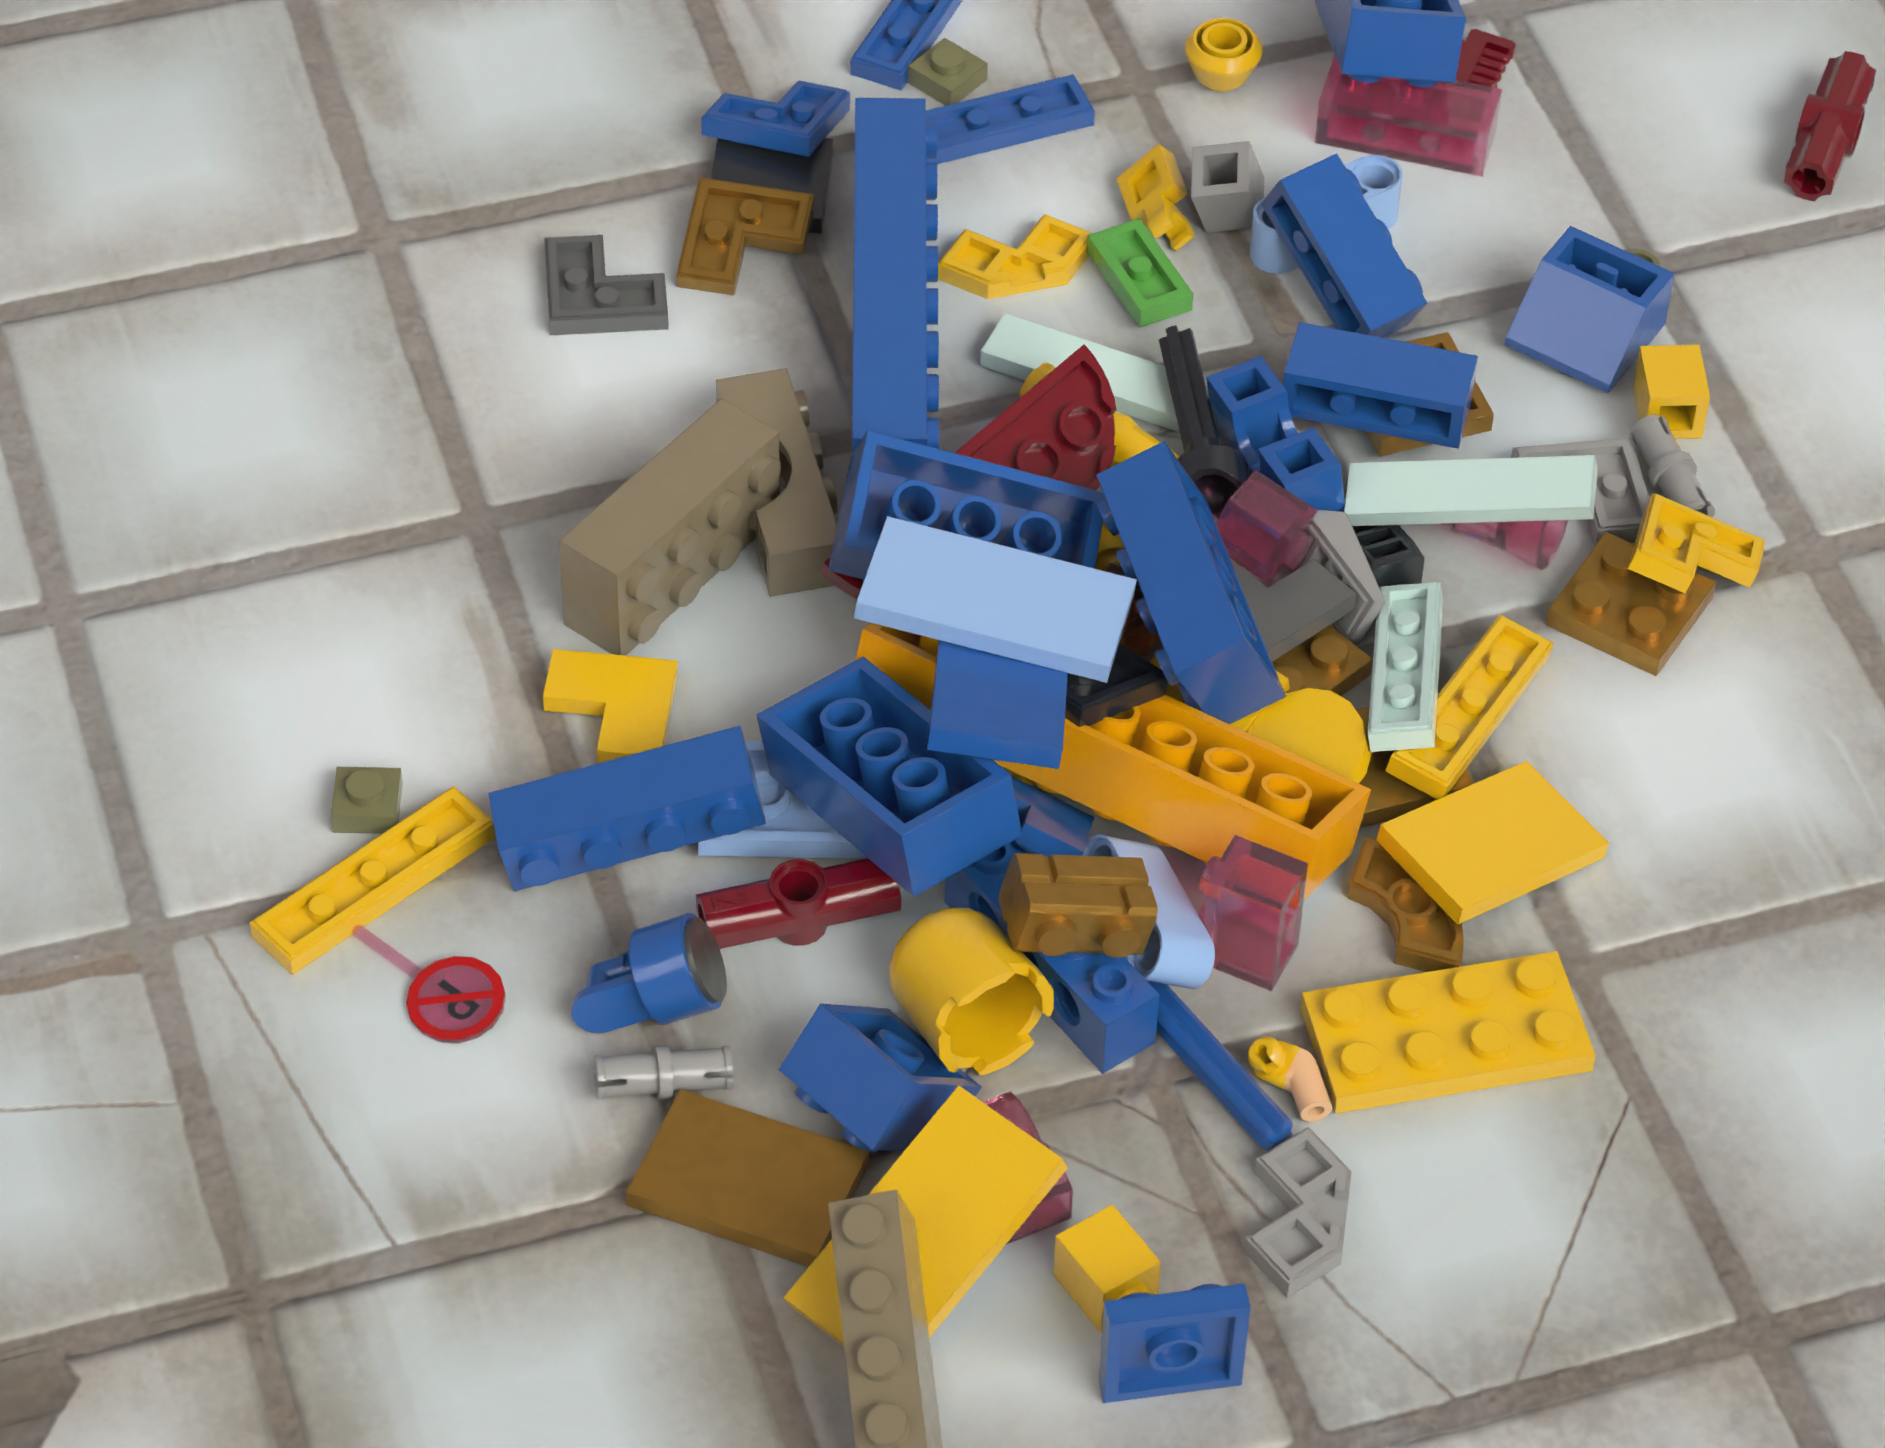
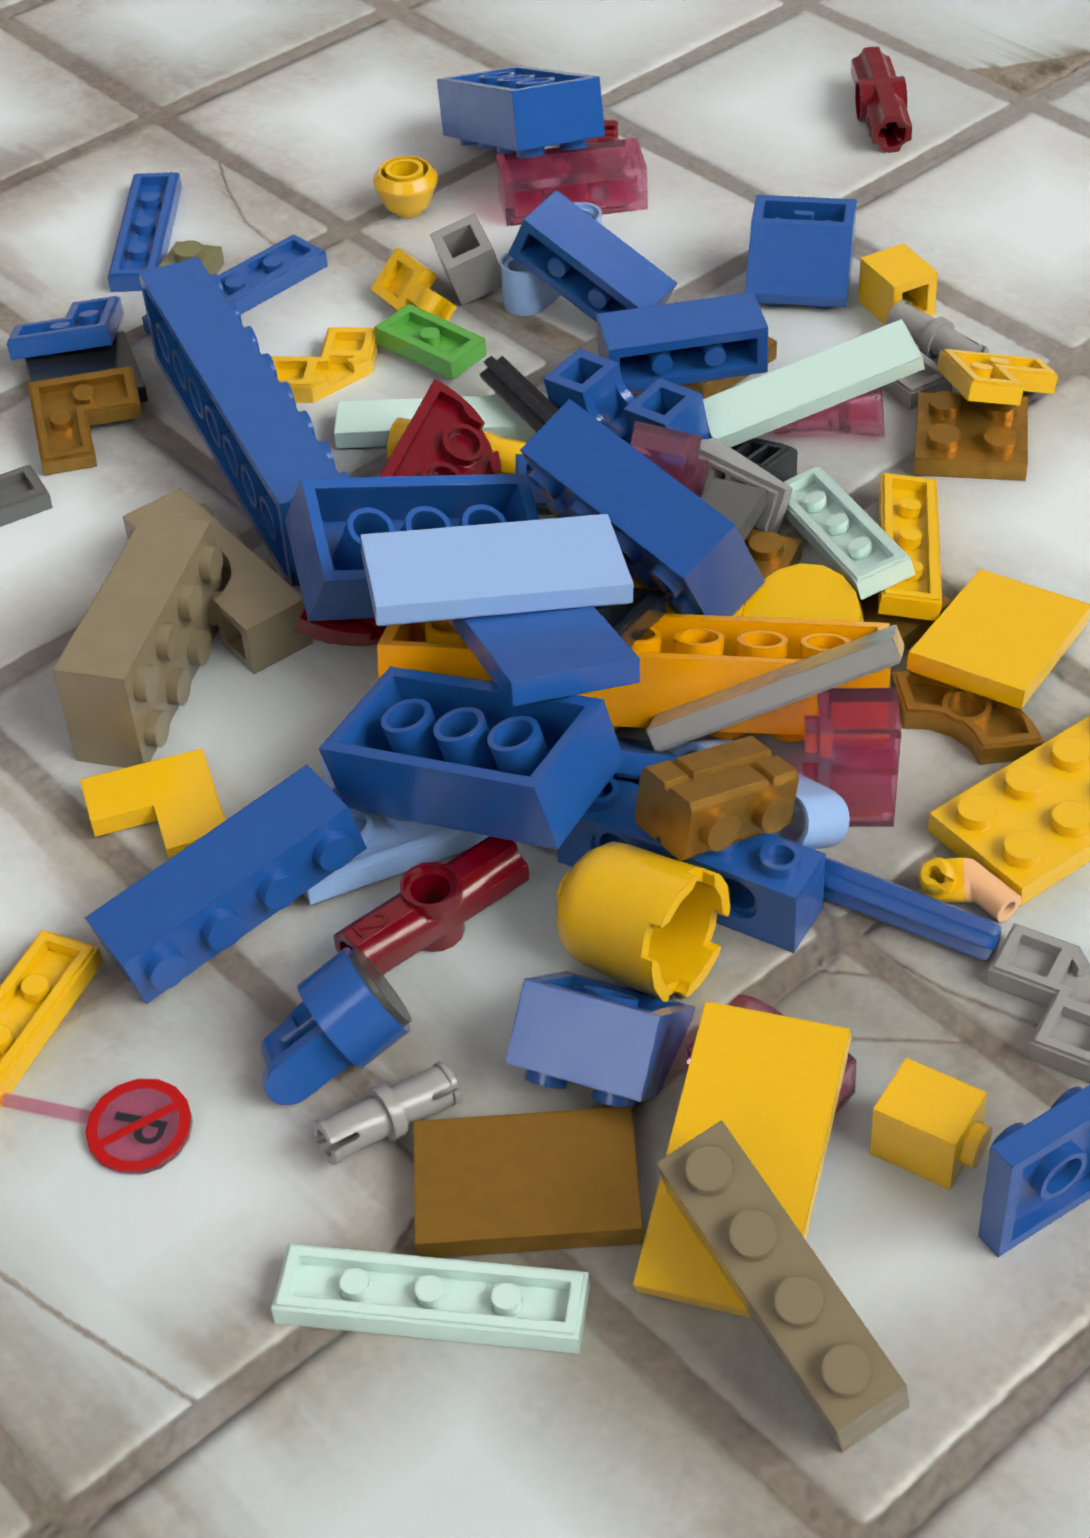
camera: 20 degrees left, 5 degrees down
none -> light aqua tile [271,1244,590,1354]
none -> light grey tile [646,625,905,752]

